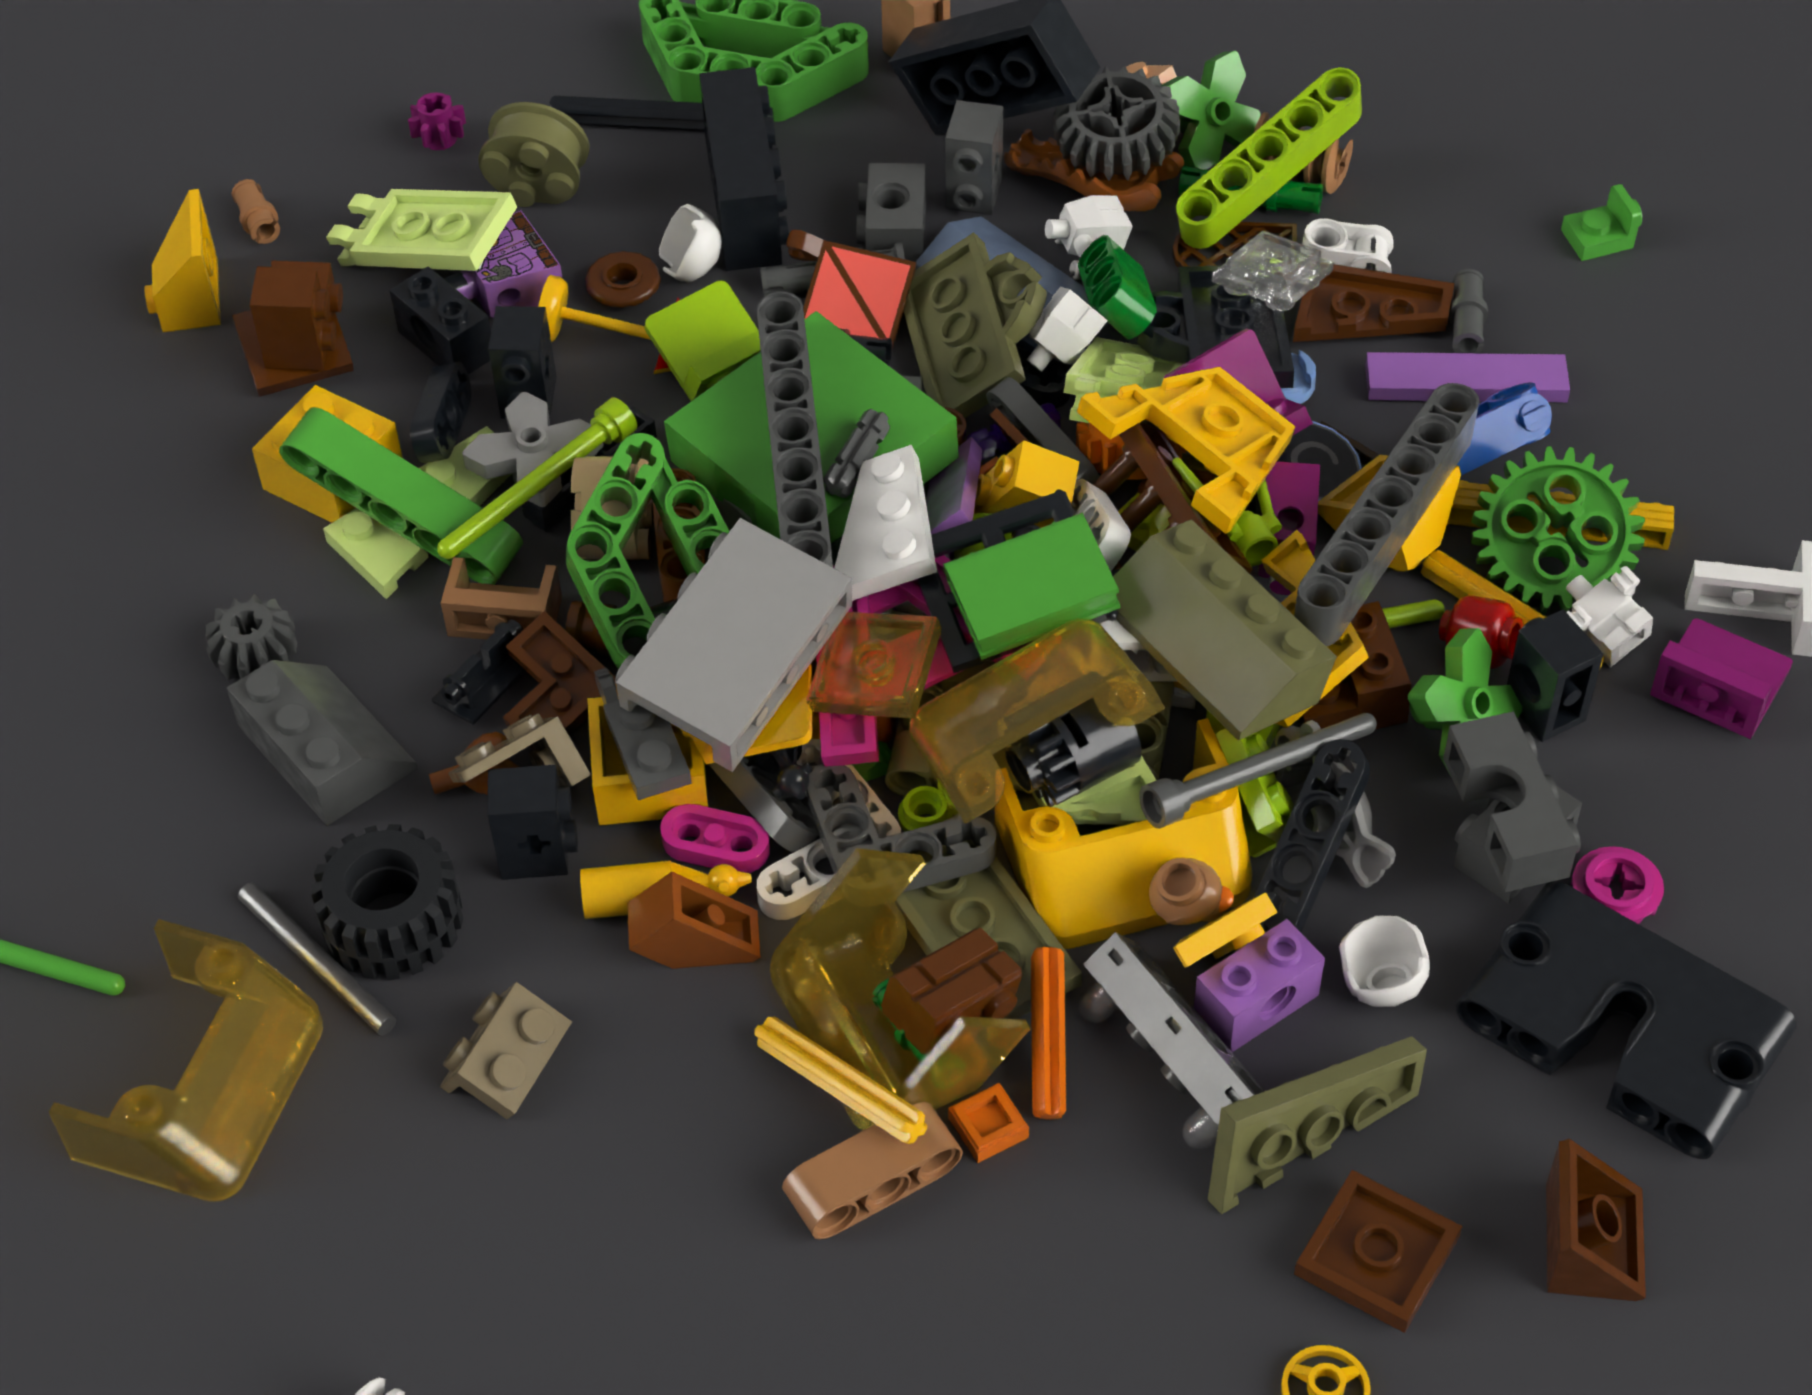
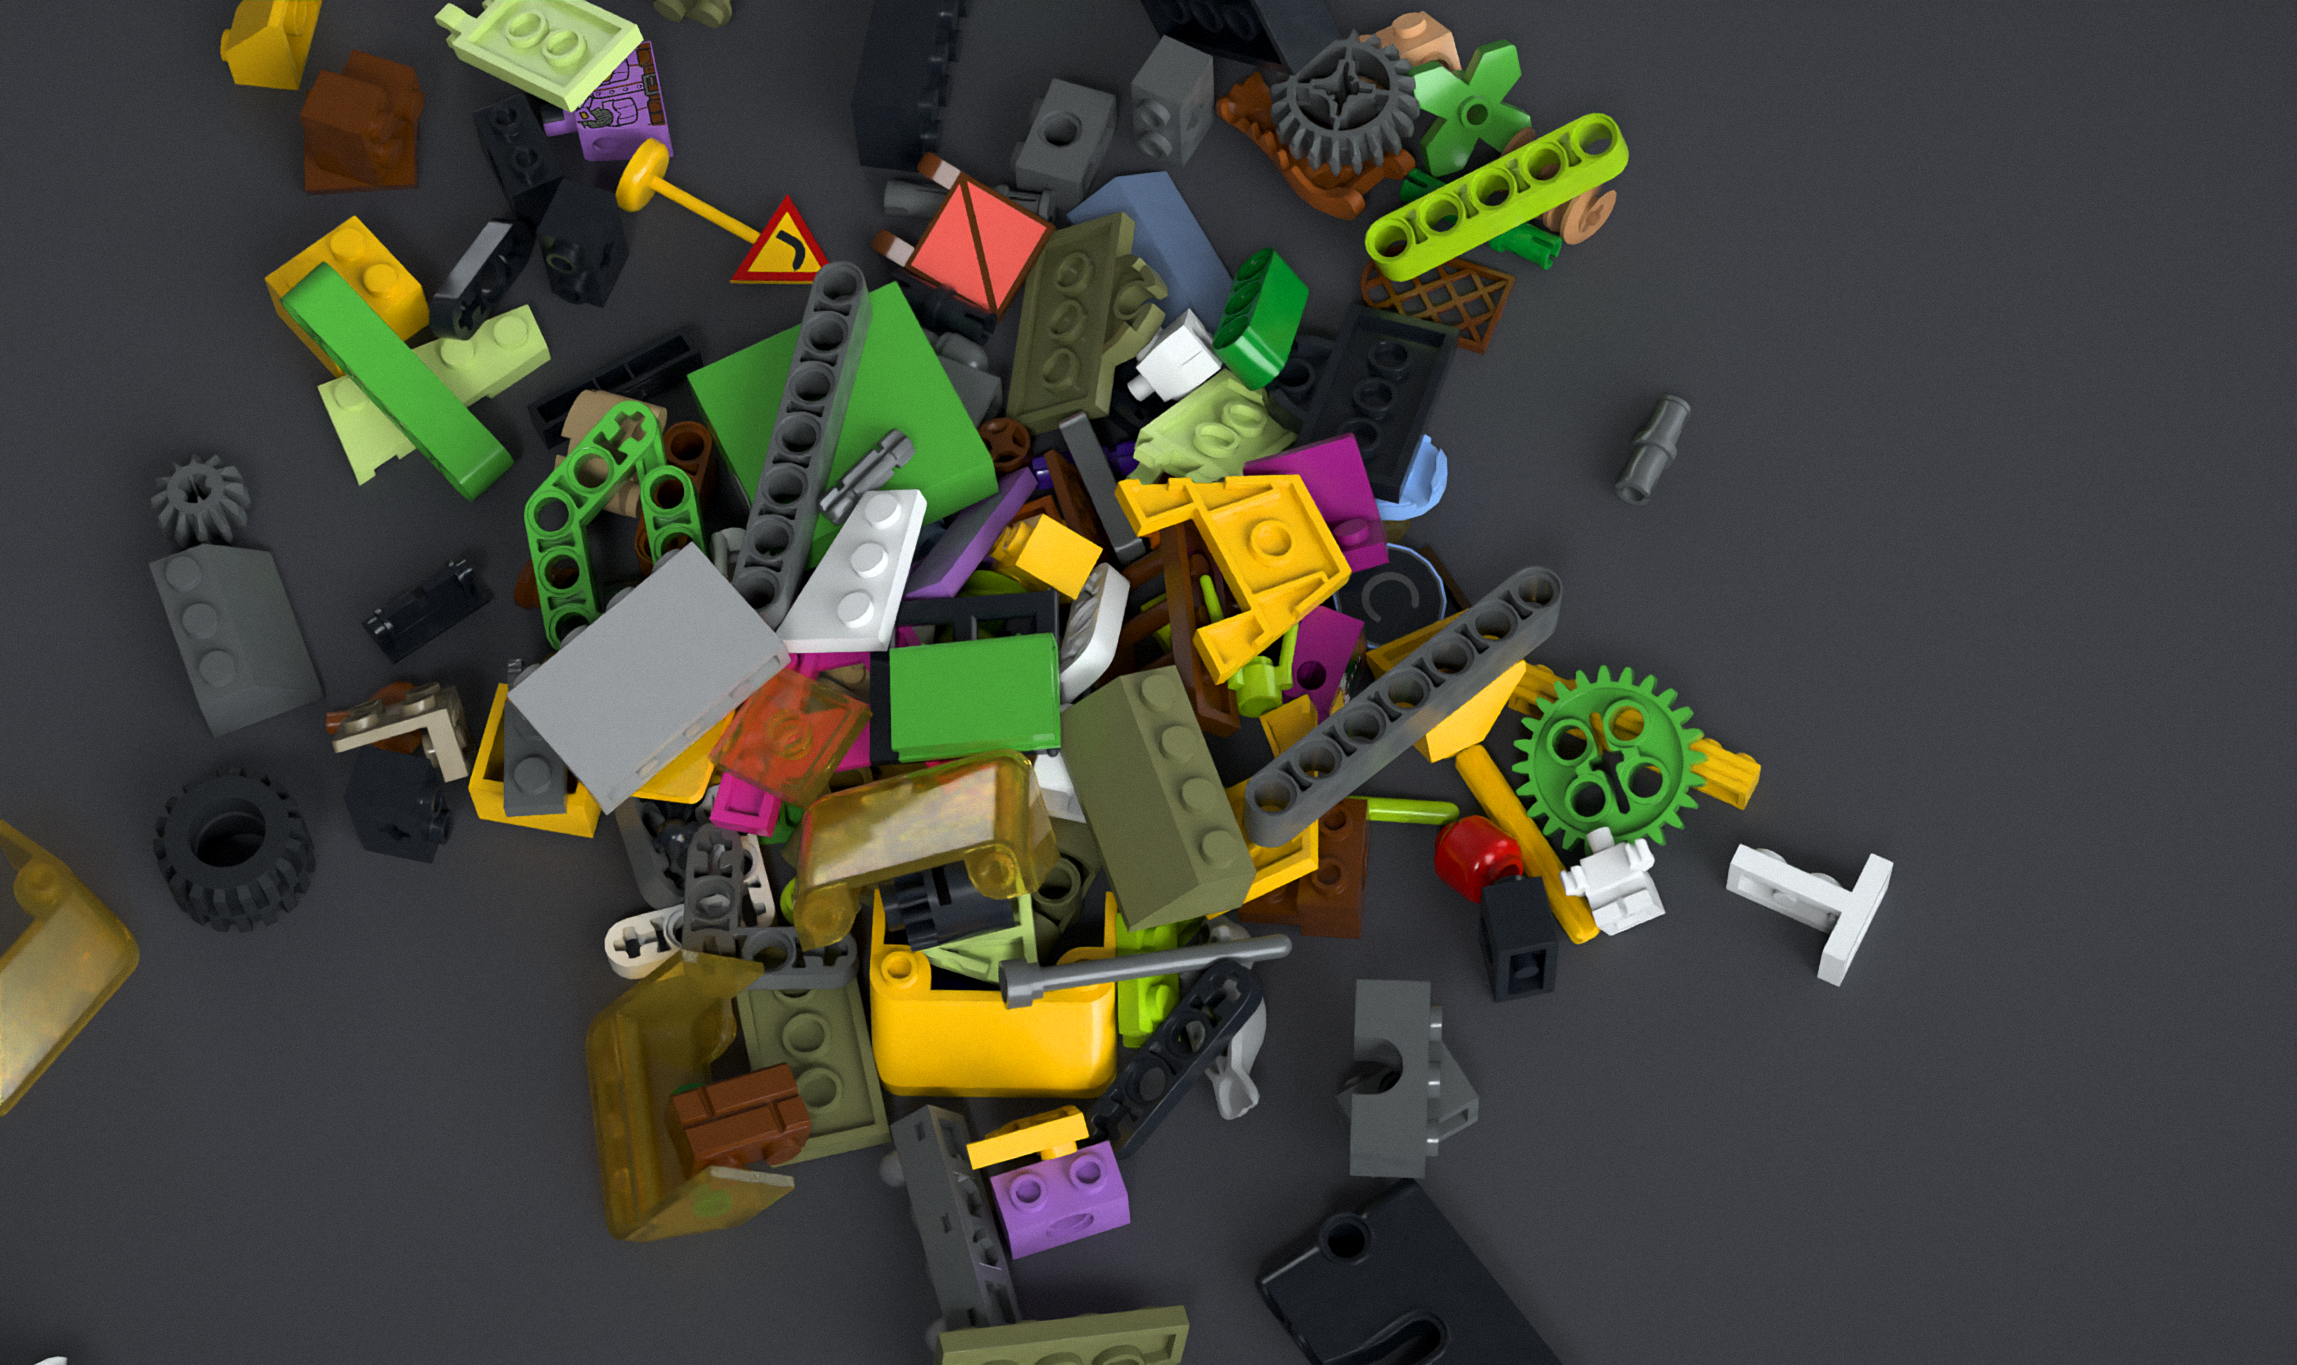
camera: 20 degrees right, 10 degrees up
flat silver bar [238,883,396,1036] -> none
lime piece [437,397,637,559] -> none
dark tan bracket [440,982,572,1119] -> none
medium nougat panel [441,557,562,640] -> none
light grey plant [462,392,604,507] -> none
reddish brown plate [503,611,616,751] -> none
yellow wheel [580,860,752,919] -> none
reddish brown piece [585,251,661,308] -> none
dark orange slope [627,872,761,969] -> none
lime bracket [644,281,761,401] -> none
white hair [659,203,722,282] -> none
dark pink plate [660,804,770,873] -> none
yellow axle [754,1017,927,1144] -> none
medium nougat beam [782,1102,963,1240] -> none
orange tile [948,1082,1029,1164] -> none
orange axle [1031,947,1066,1120] -> none
white piece [1045,195,1133,280] -> none
medium nougat animal [1149,858,1234,926] -> none
clear piece [1212,231,1334,311] -> none
reddish brown wing [1293,261,1455,342] -> none
white piece [1298,218,1394,278] -> none
white hair [1339,915,1430,1007] -> none
medium lavender tile [1365,352,1570,402] -> none
bright green plant [1408,628,1522,776] -> none
piece [1457,382,1552,476] -> none
bright green bracket [1561,184,1642,261] -> none
dark pink gear [1570,846,1664,924] -> none
magenta bracket [1650,618,1793,739] -> none

